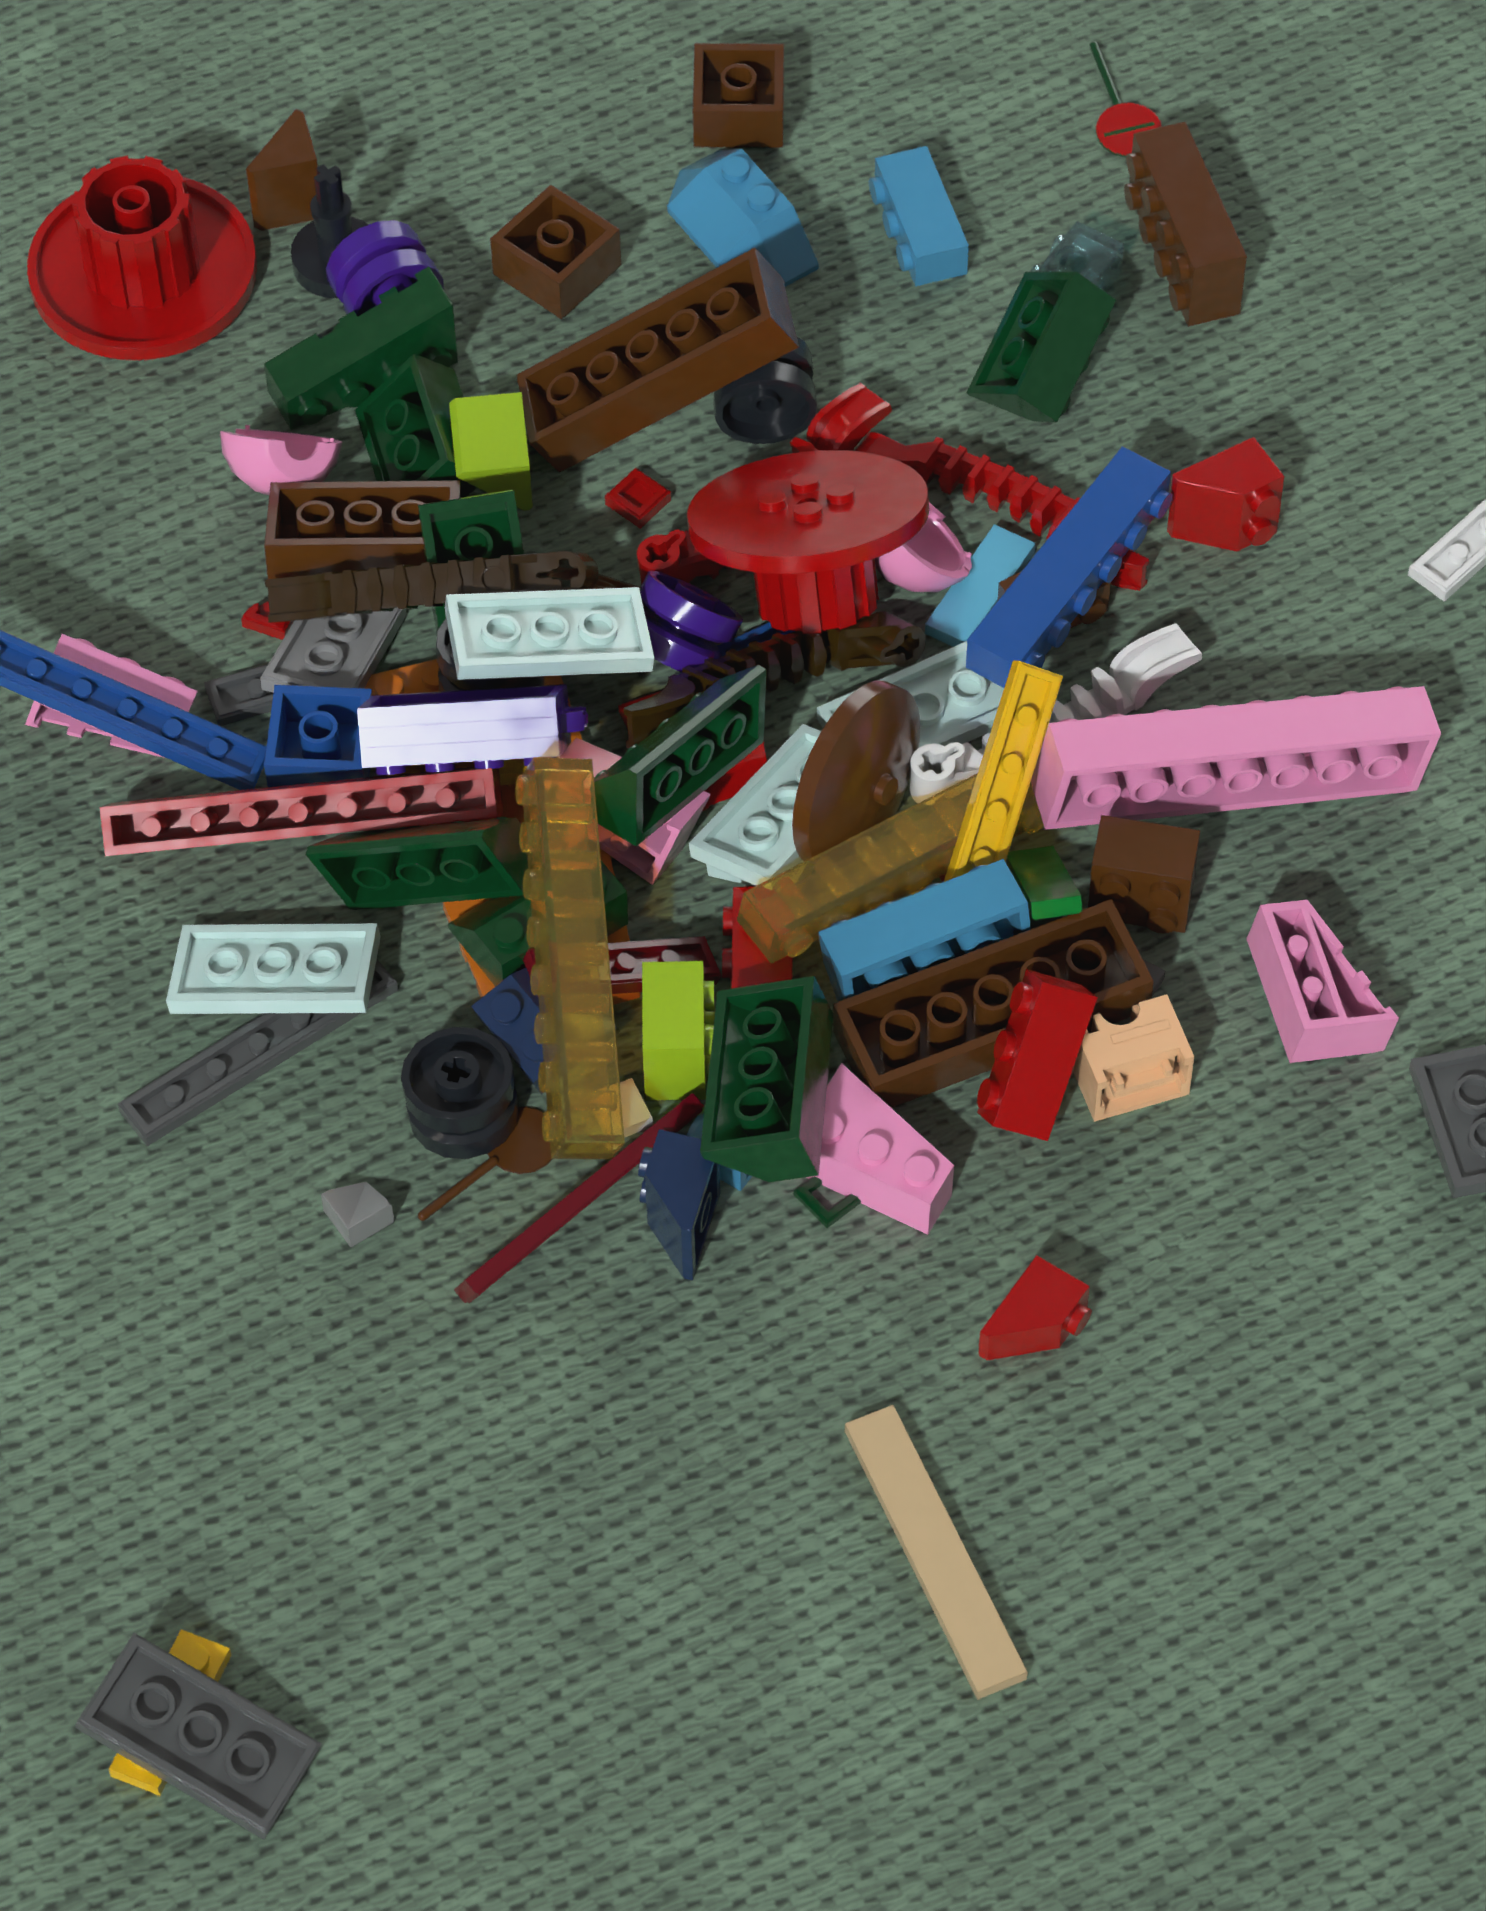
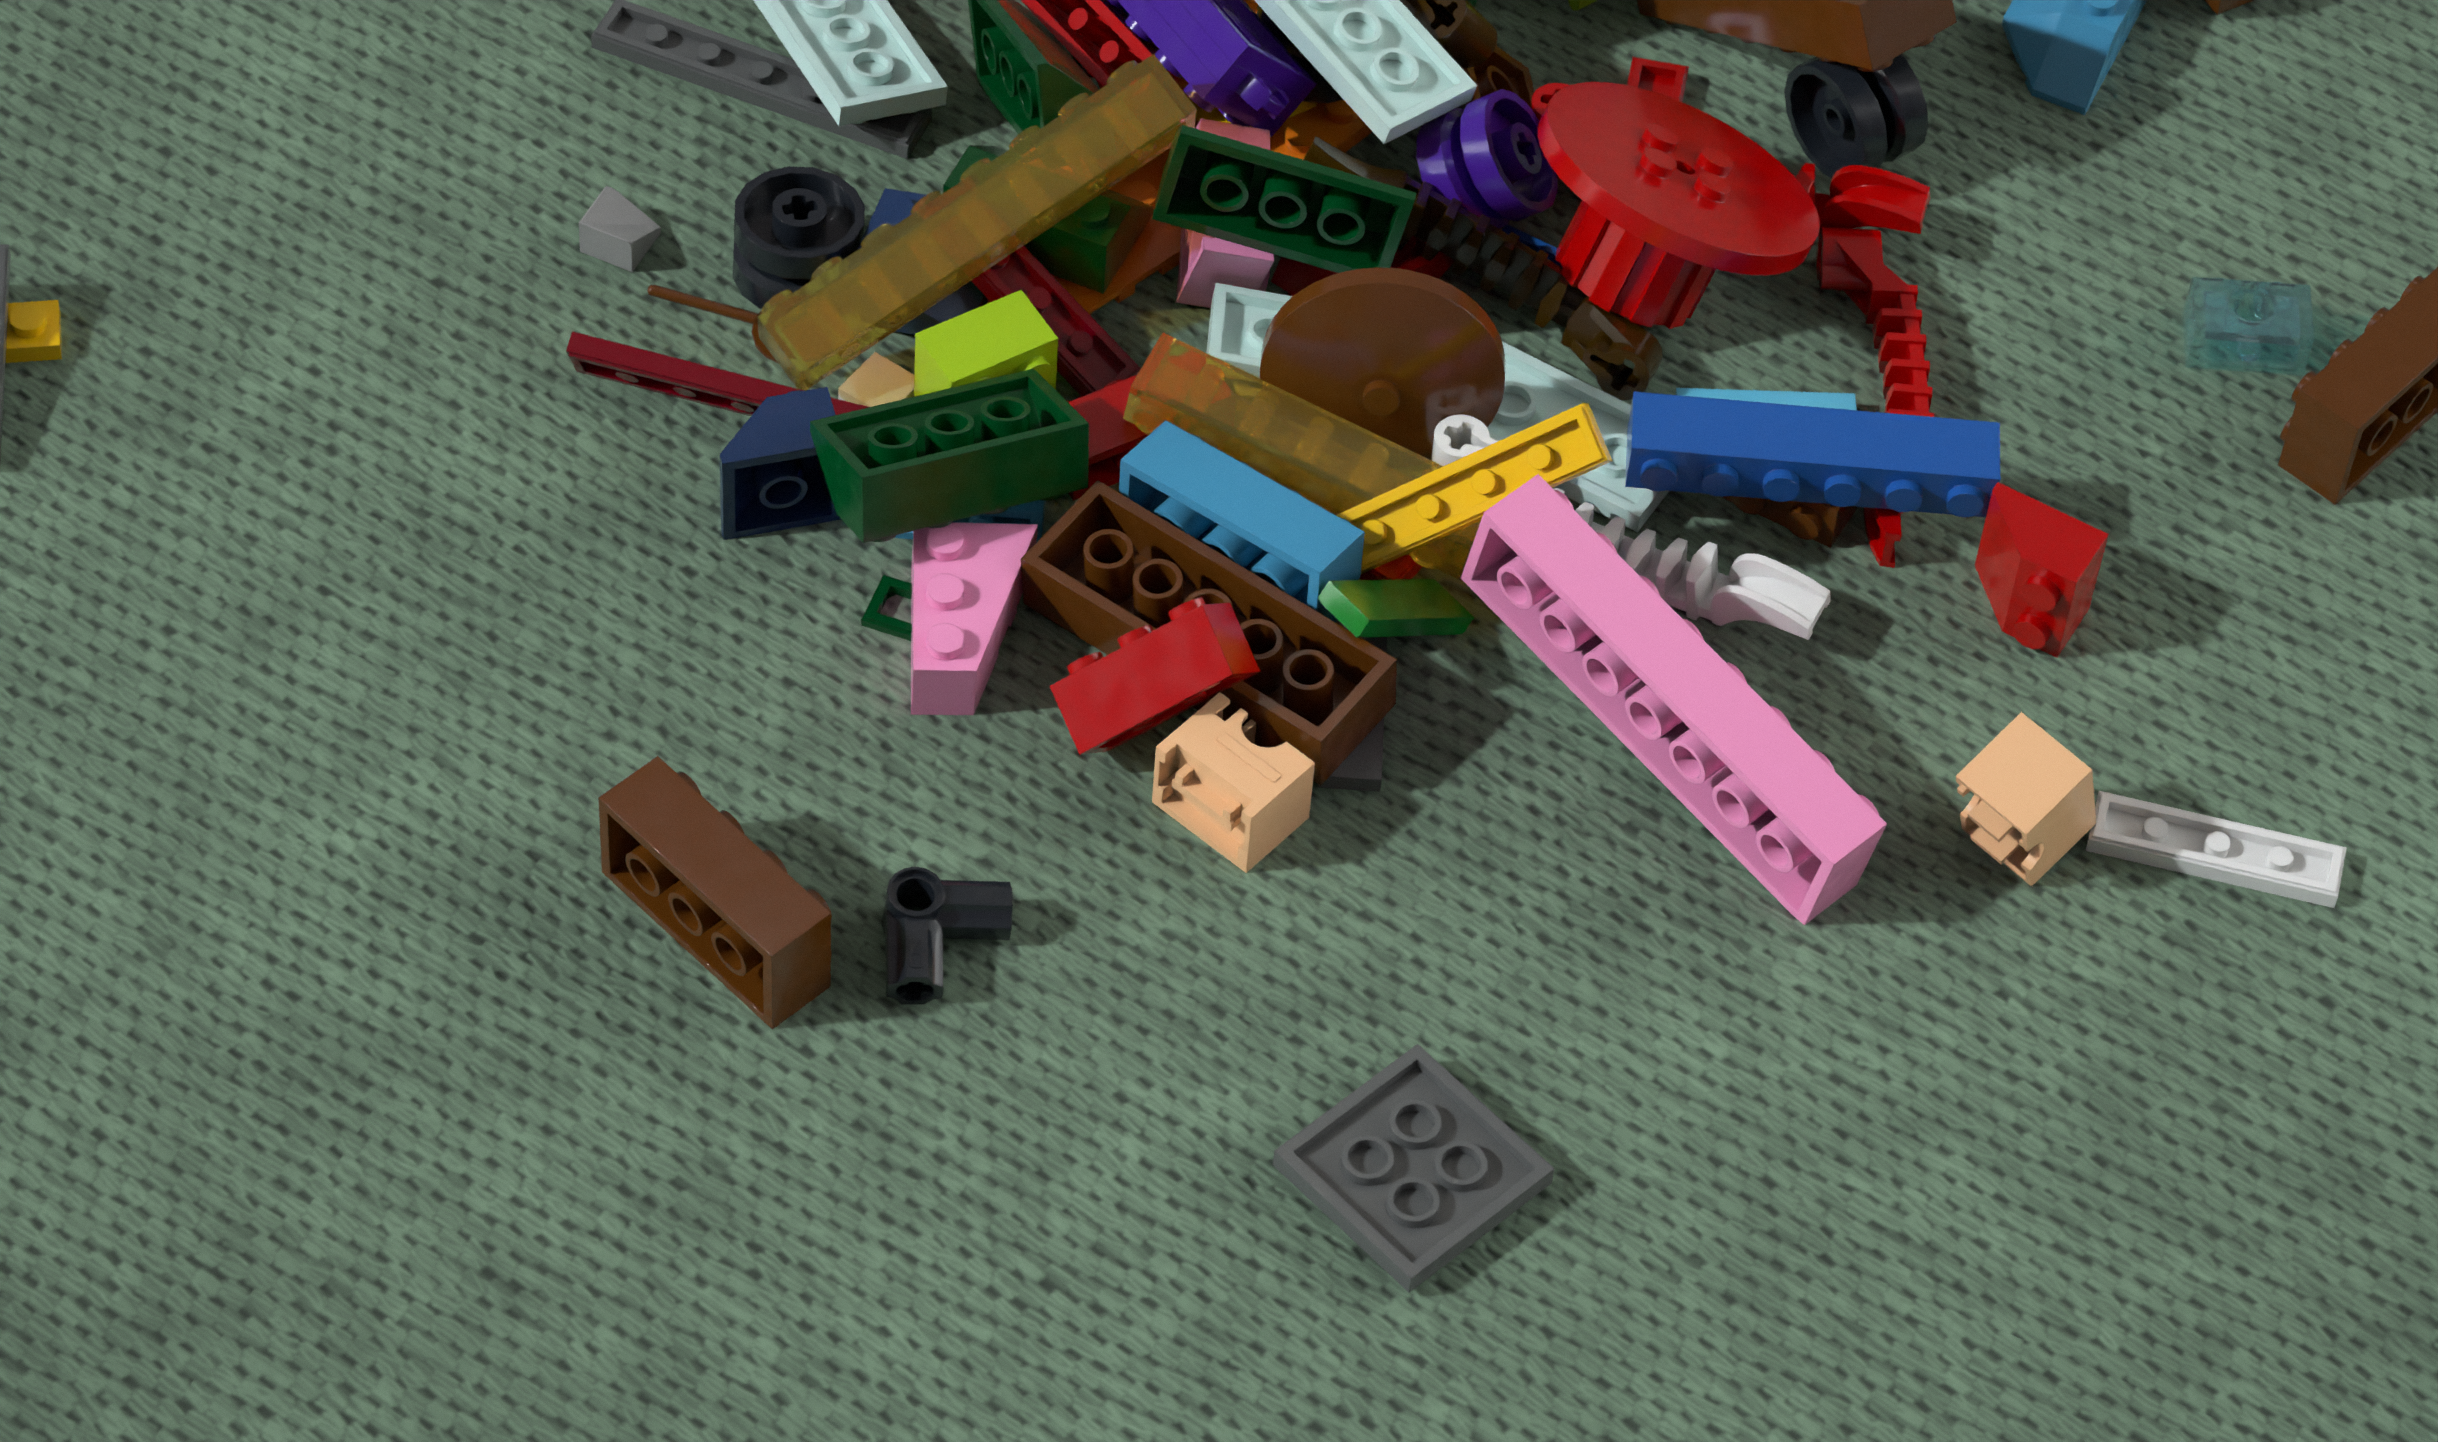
camera: 55 degrees right, 5 degrees down
tan tile [845,1405,1027,1700] -> none
dark azure brick [869,146,969,286] -> none
bright pink cylinder [875,502,972,592] -> none
dark green slope [966,272,1116,422] -> none
red slope [978,1255,1092,1360] -> none
reddish brown brick [1088,815,1200,934] -> none
bright pink wedge [1247,900,1399,1063] -> none
none -> reddish brown brick [599,756,832,1030]
none -> black piece [882,867,1013,1005]
none -> light nougat piece [1956,712,2096,886]

